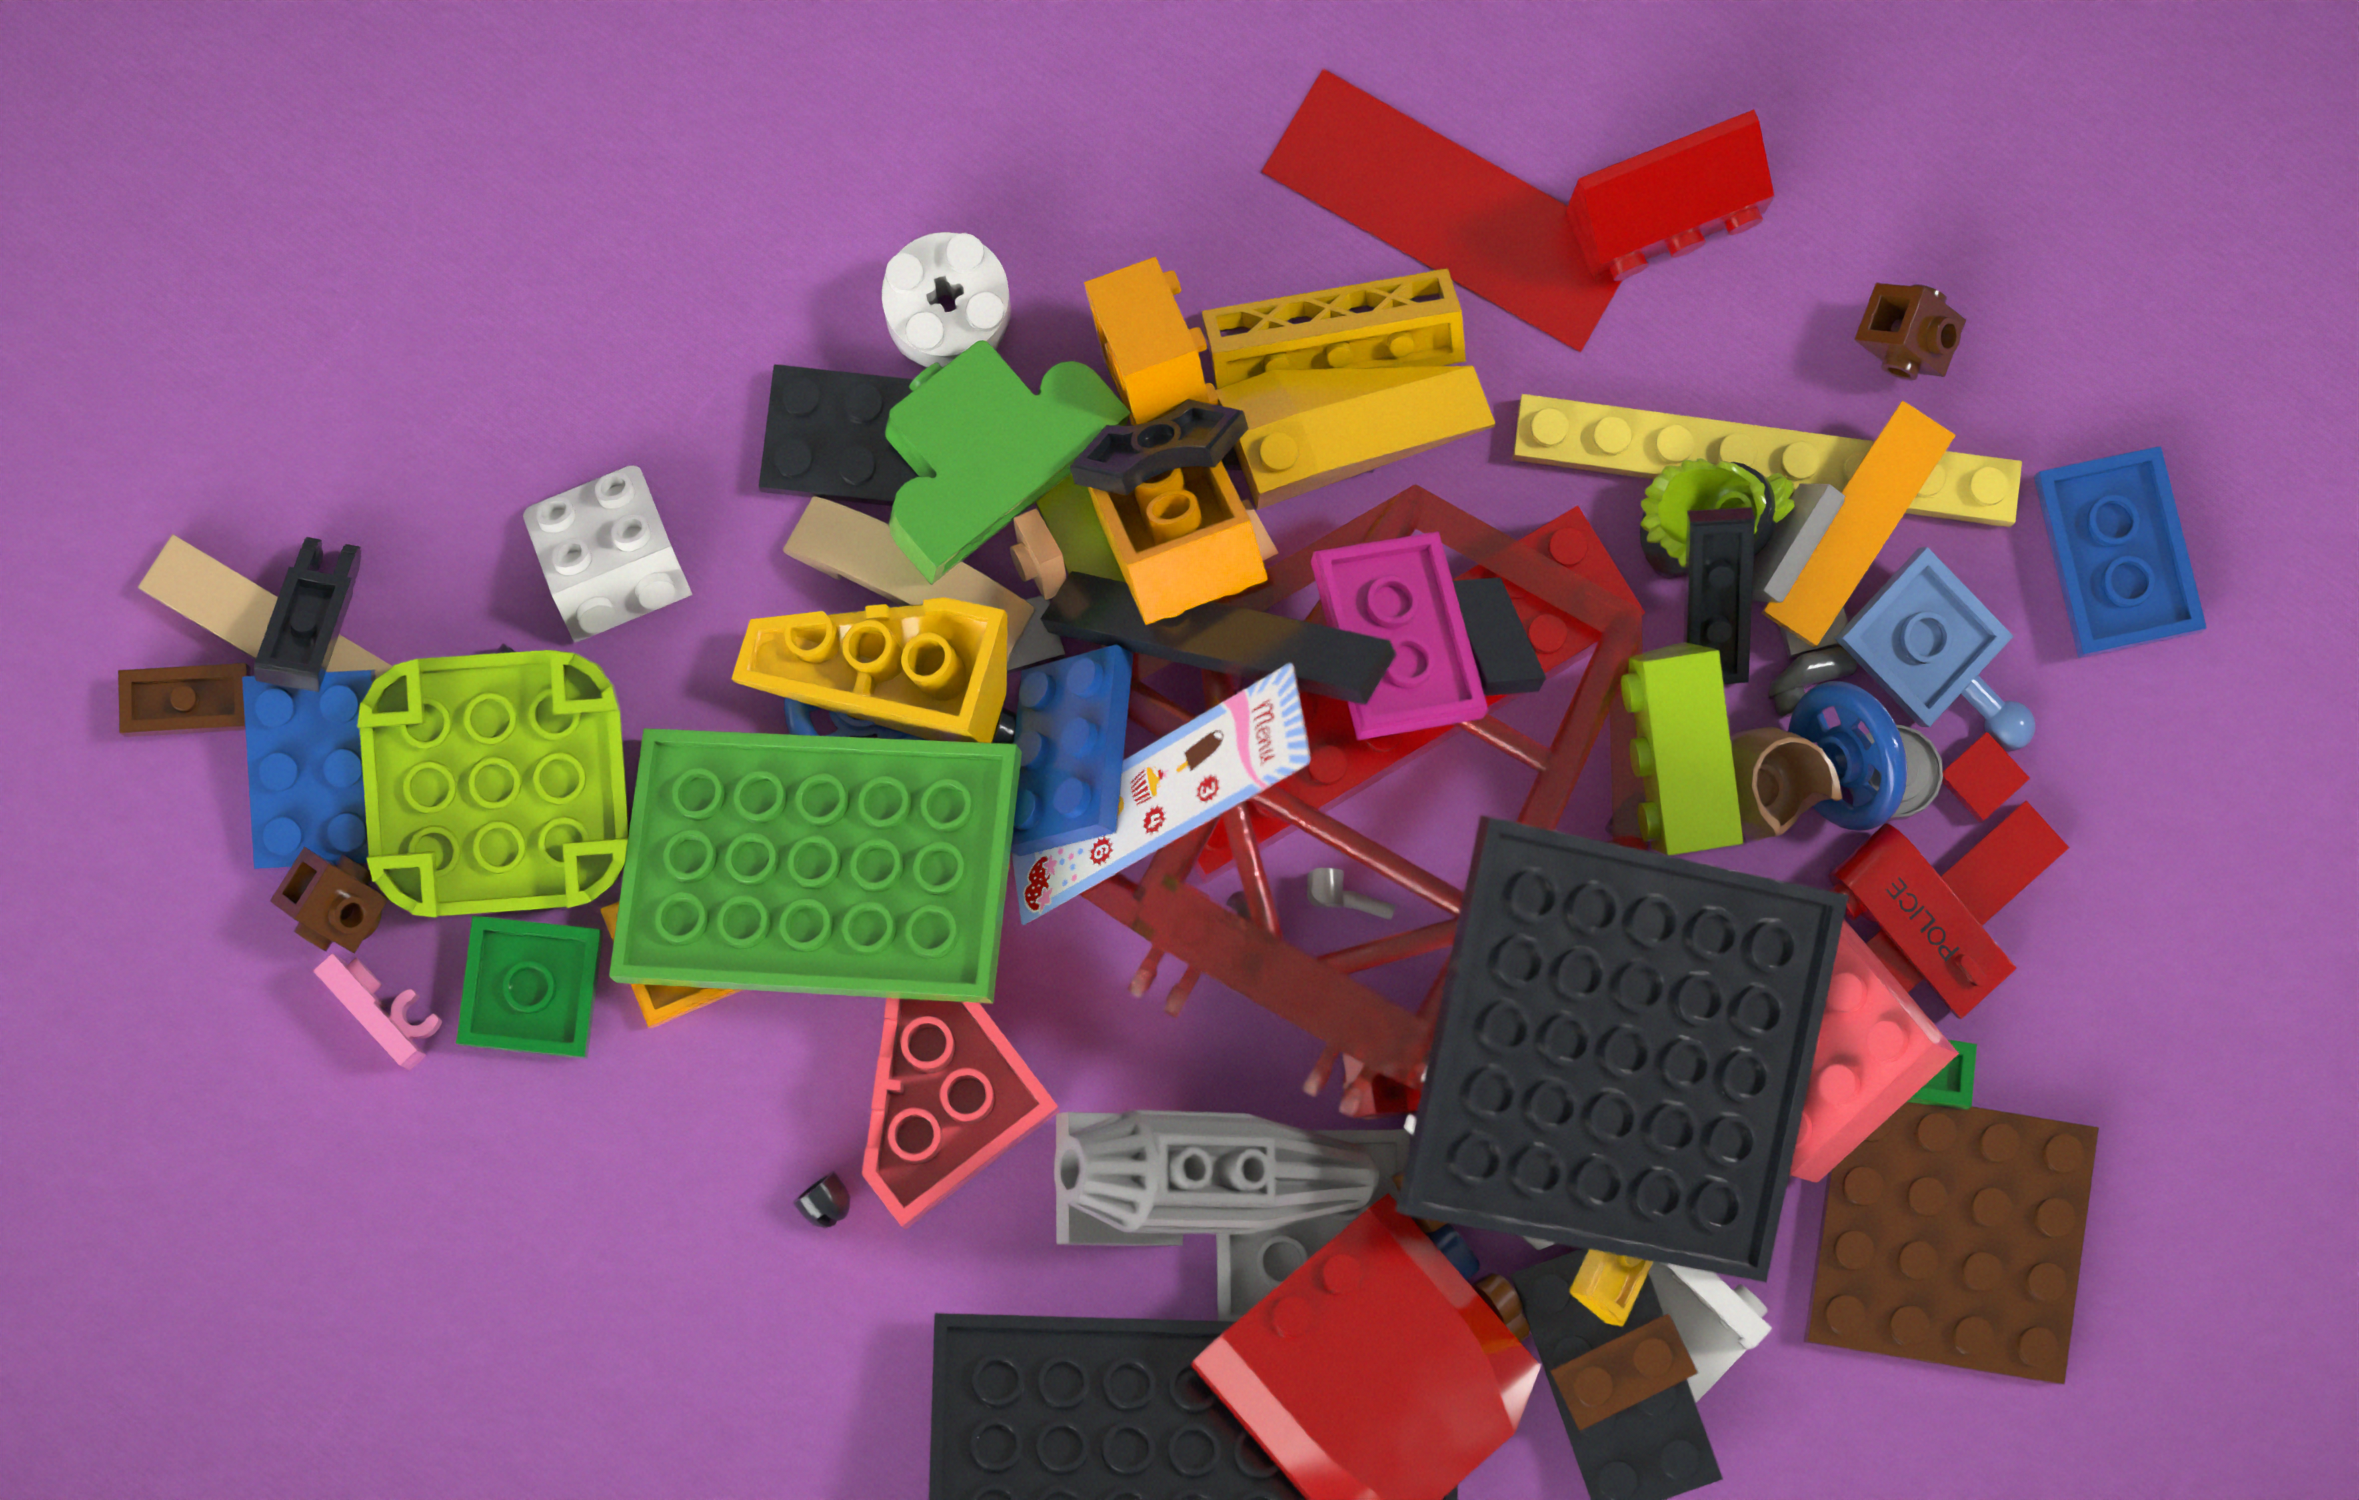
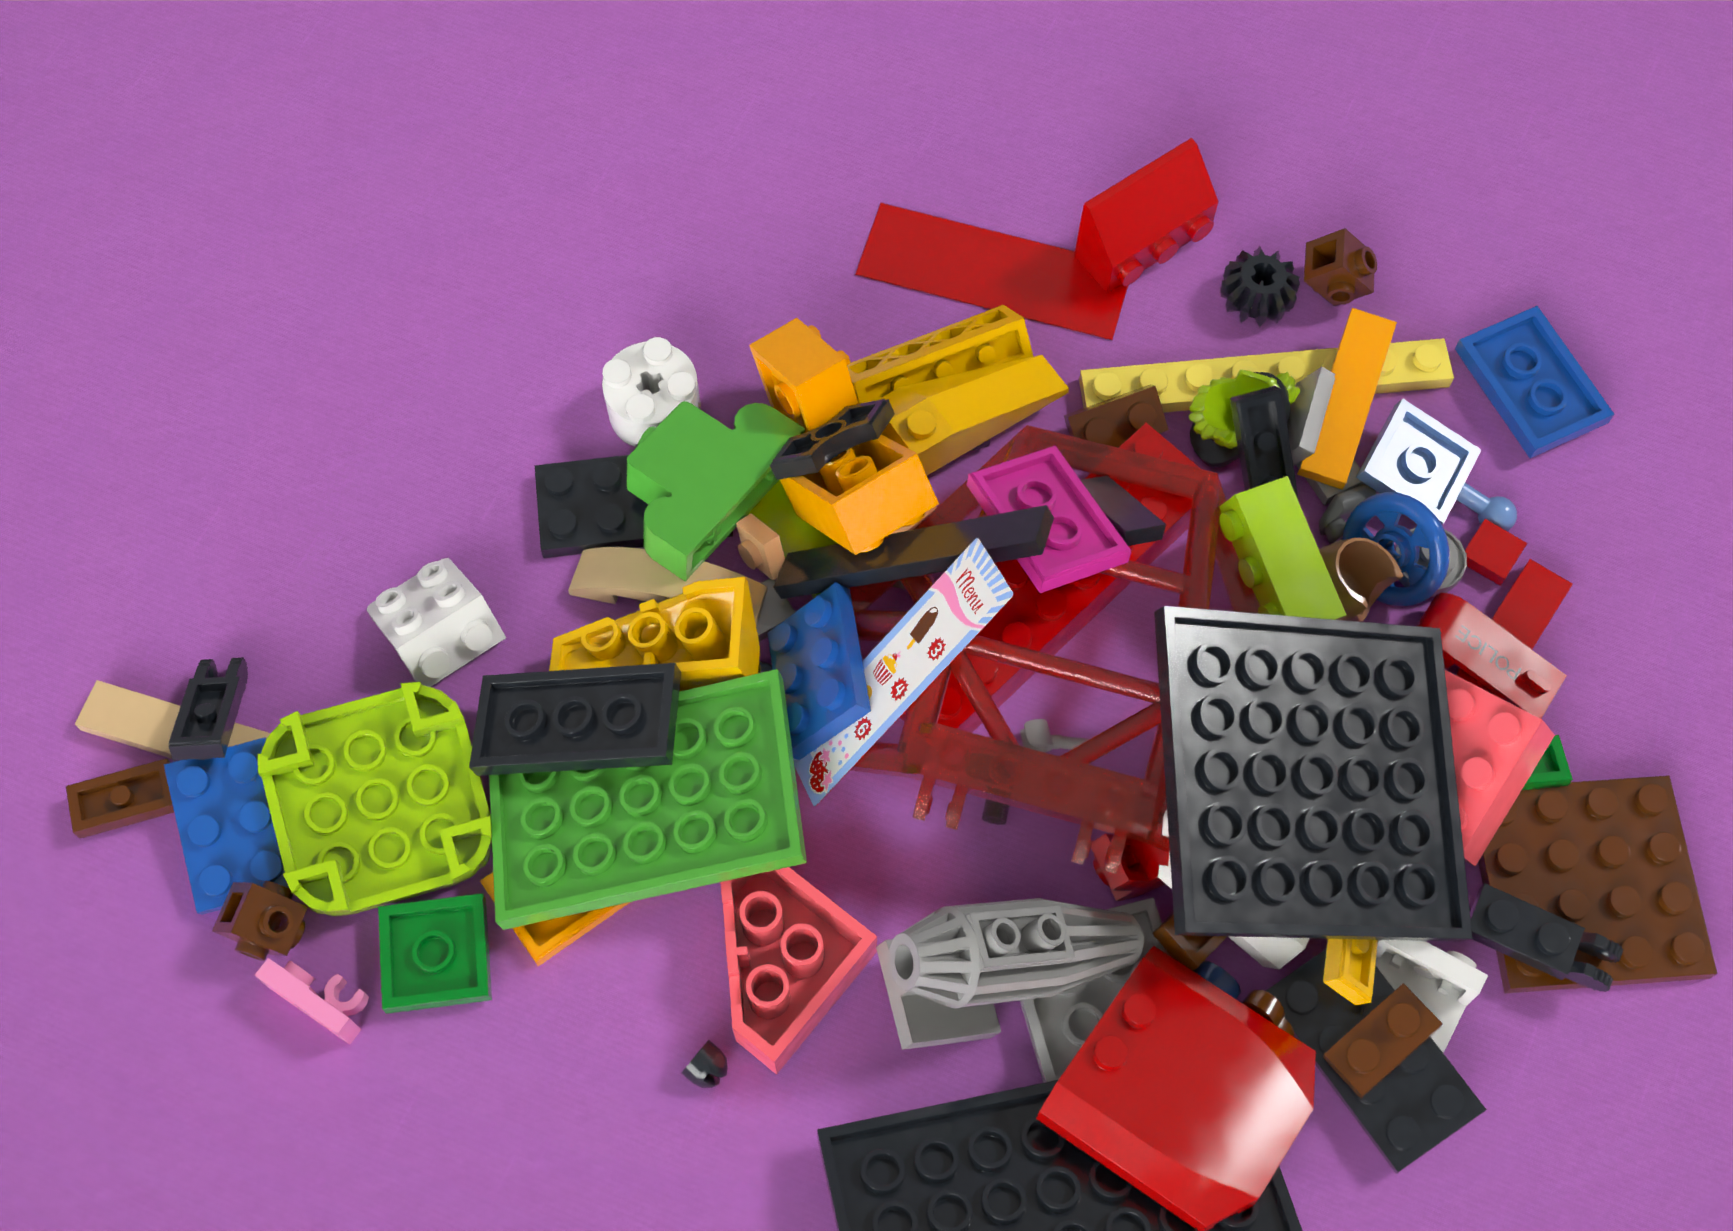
camera: 10 degrees left, 15 degrees down
none -> black plate [469,663,681,776]
none -> reddish brown plate [1064,384,1169,462]
none -> black gear [1220,246,1300,328]
none -> black hinge [1470,883,1624,992]

